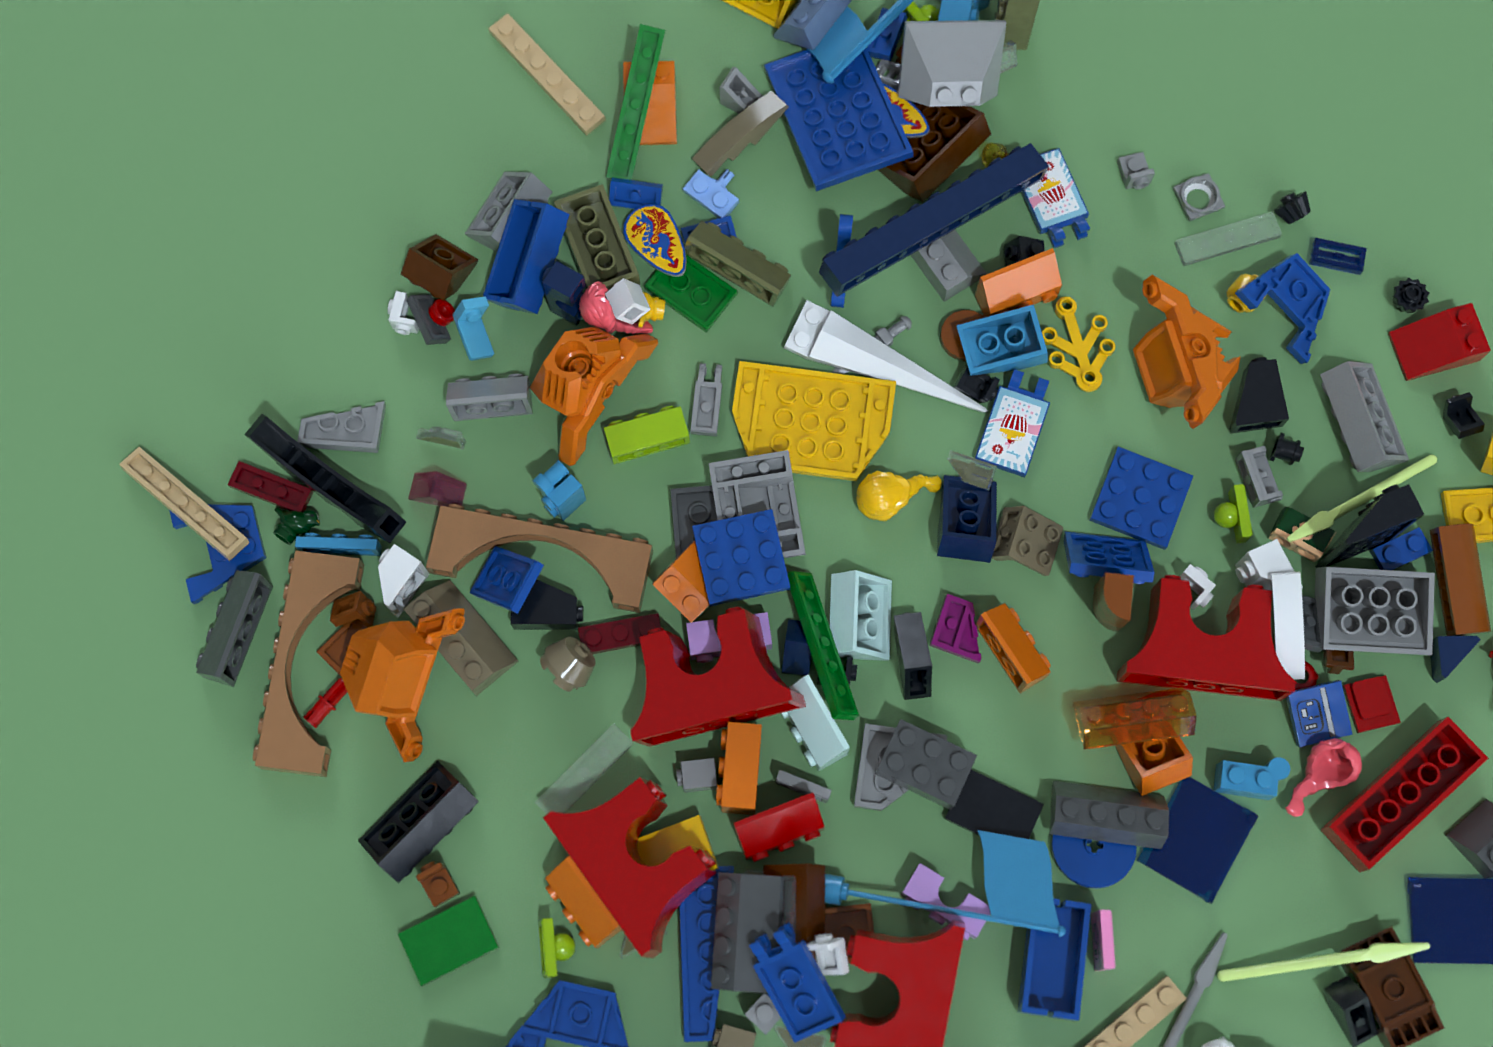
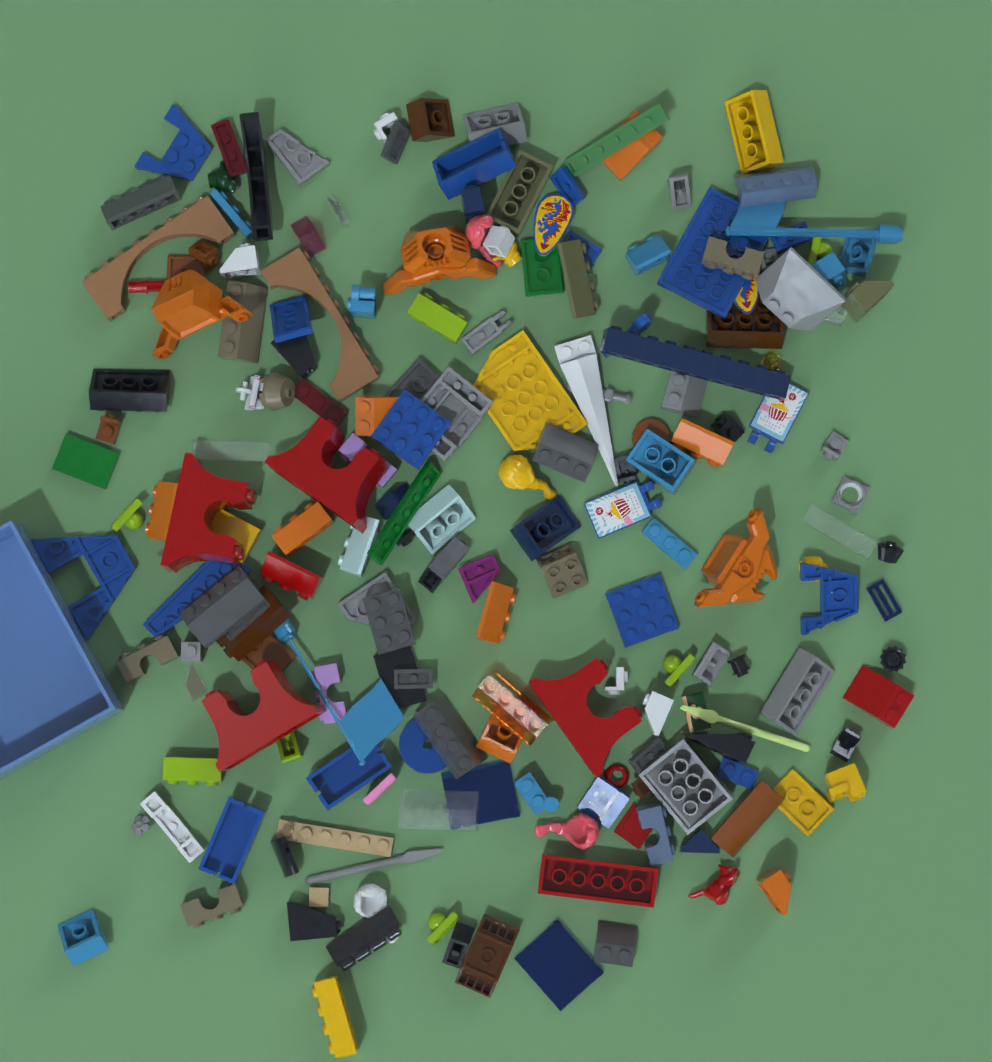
camera: 45 degrees right, 10 degrees up
tan plate [119,447,249,561] -> none
red tile [429,299,455,326] -> none
light grey slope [446,374,533,421] -> none
medium azure bracket [453,296,494,361] -> none
tan plate [489,13,606,136] -> none
light grey brick [676,758,717,793] -> none
light blue plate [683,169,739,218] -> none
dark tan slope [692,91,789,177] -> none
blue tile [749,922,846,1043] -> none
light grey tile [776,770,832,803] -> none
white bracket [807,933,849,975] -> none
clear tile [947,450,997,490] -> none
yellow plant [1042,297,1116,392] -> none
blue plate [1064,532,1155,584] -> none
dark orange brick [1093,573,1134,632] -> none
yellowish green piece [1217,942,1430,982] -> none
black slope [1230,357,1289,434] -> none
white slope [1271,572,1305,679] -> none
none -> white hips [235,375,264,411]
none -> lime slope [277,731,303,763]
none -> dark grey plate [394,669,433,689]
none -> clear slope [398,790,479,831]
none -> lime tile [426,911,461,946]
none -> dark grey slope [530,422,598,483]
none -> dark azure slope [625,236,672,276]
none -> sand blue arch [636,802,675,867]
none -> dark azure plate [641,518,698,569]
none -> dark tan arch [701,236,764,280]

